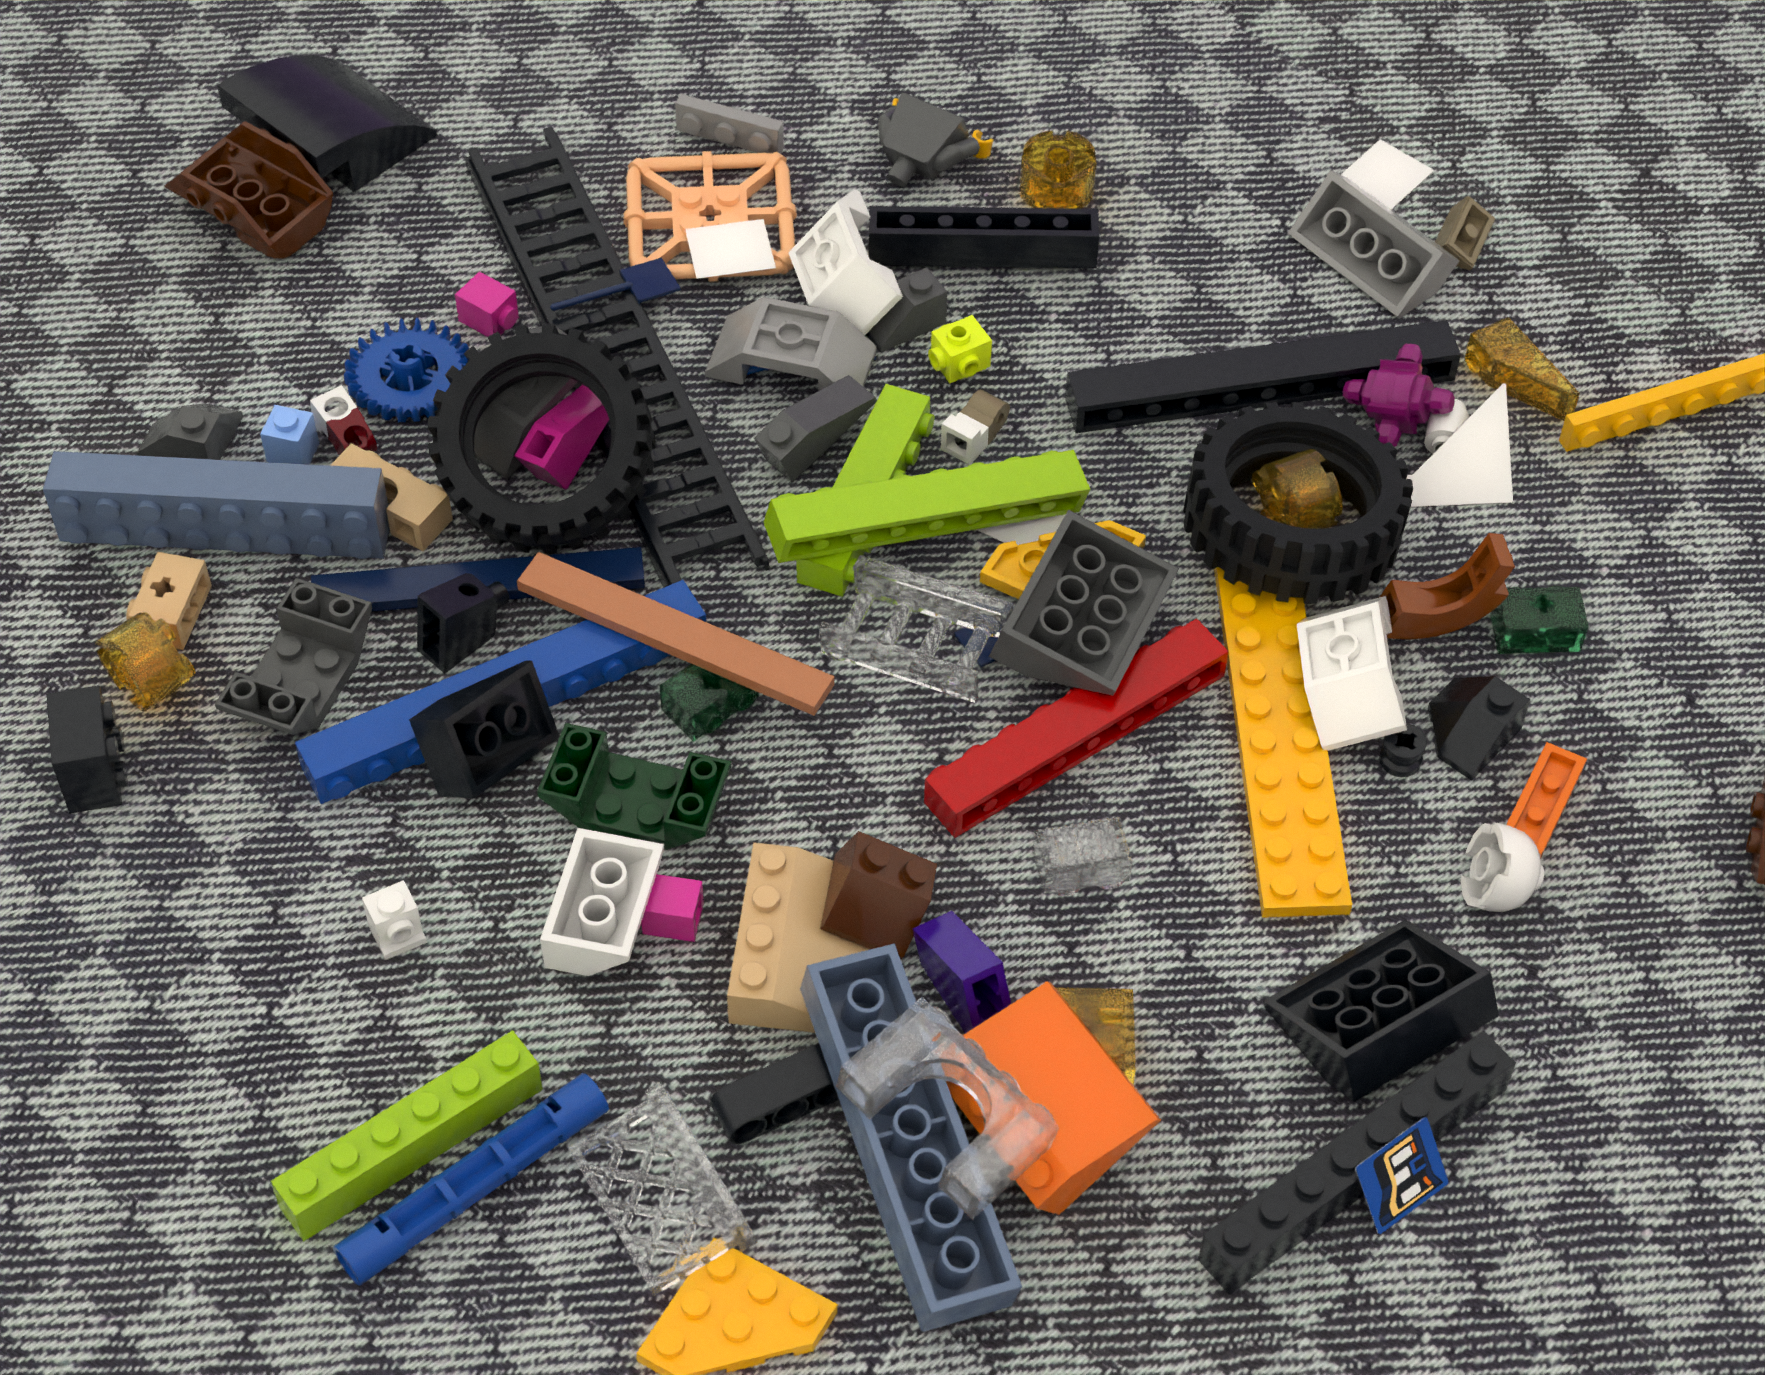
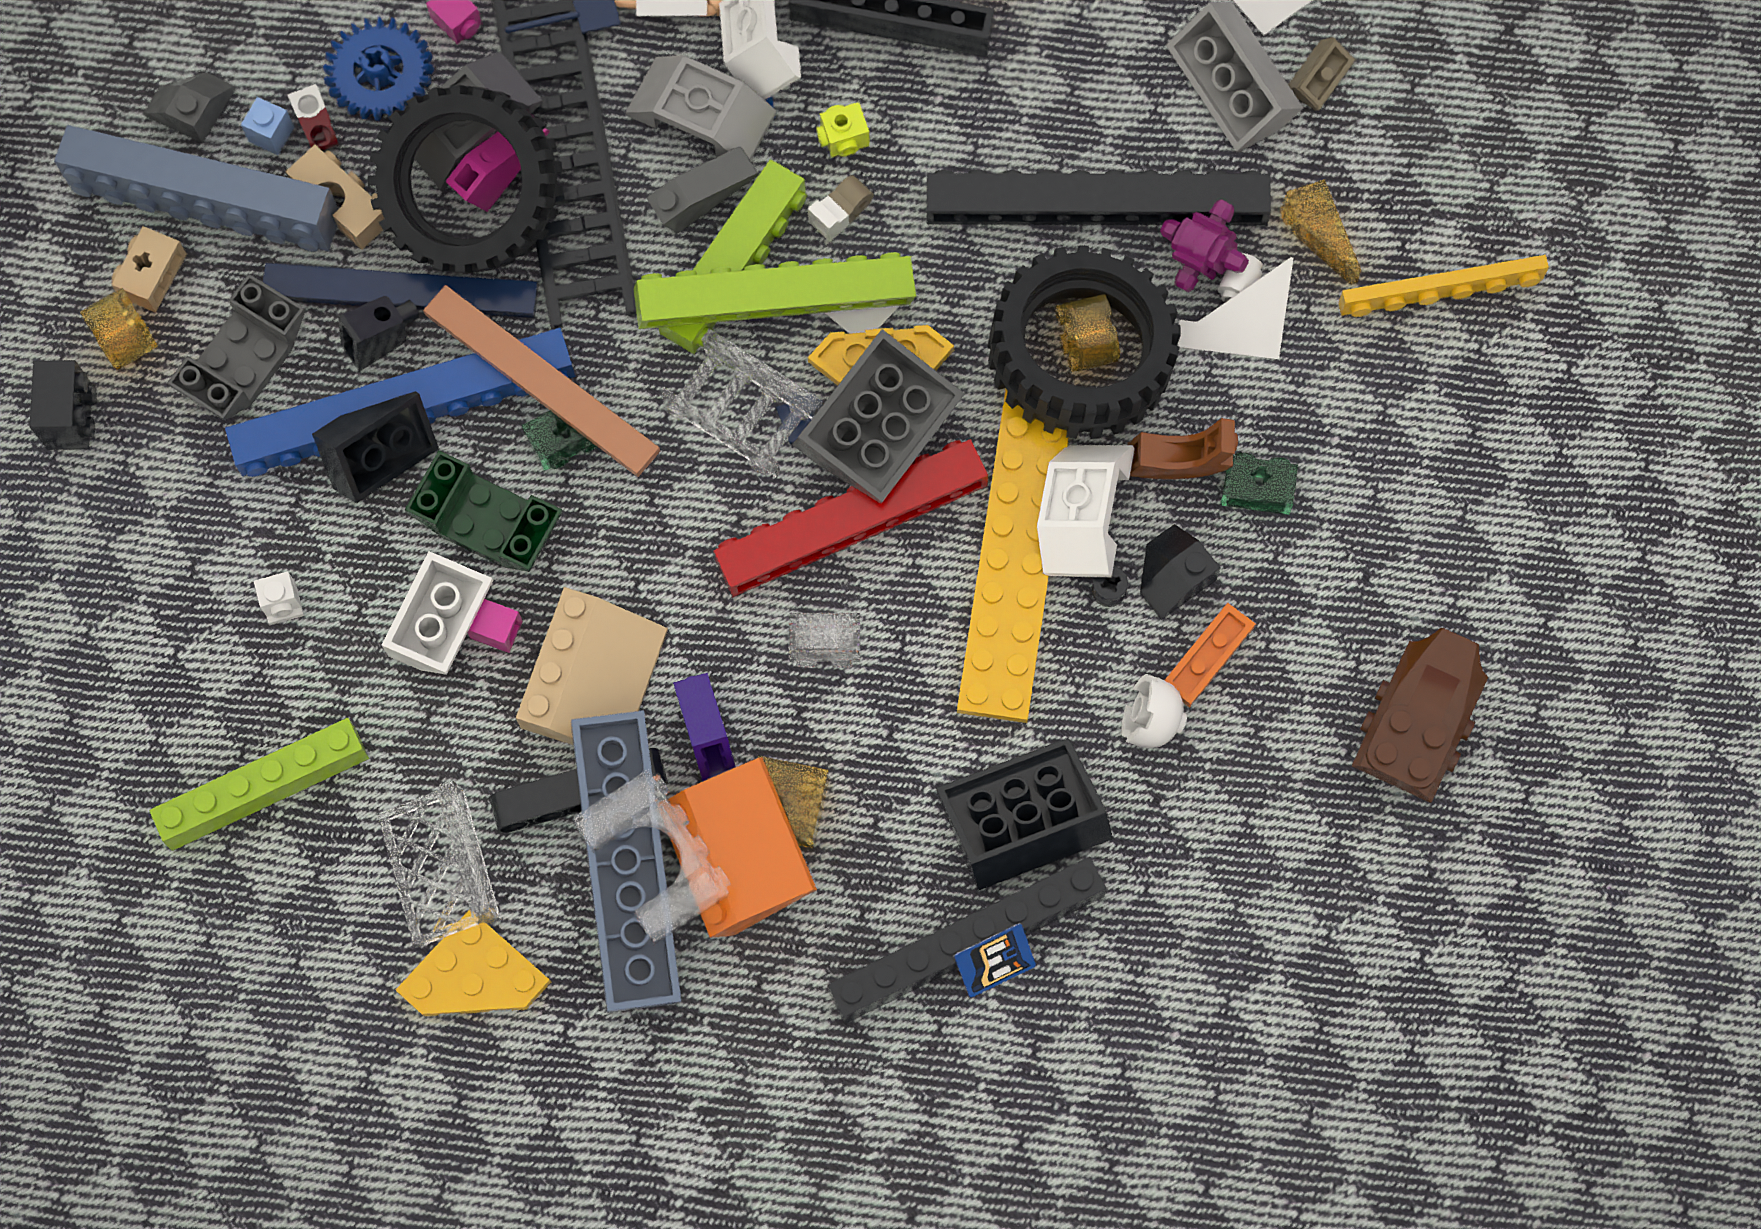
camera: 15 degrees right, 20 degrees up
blue piece [333,1073,609,1286] -> none
reddish brown slope [820,831,937,959] -> none
dark grey slope [866,267,947,353] -> none

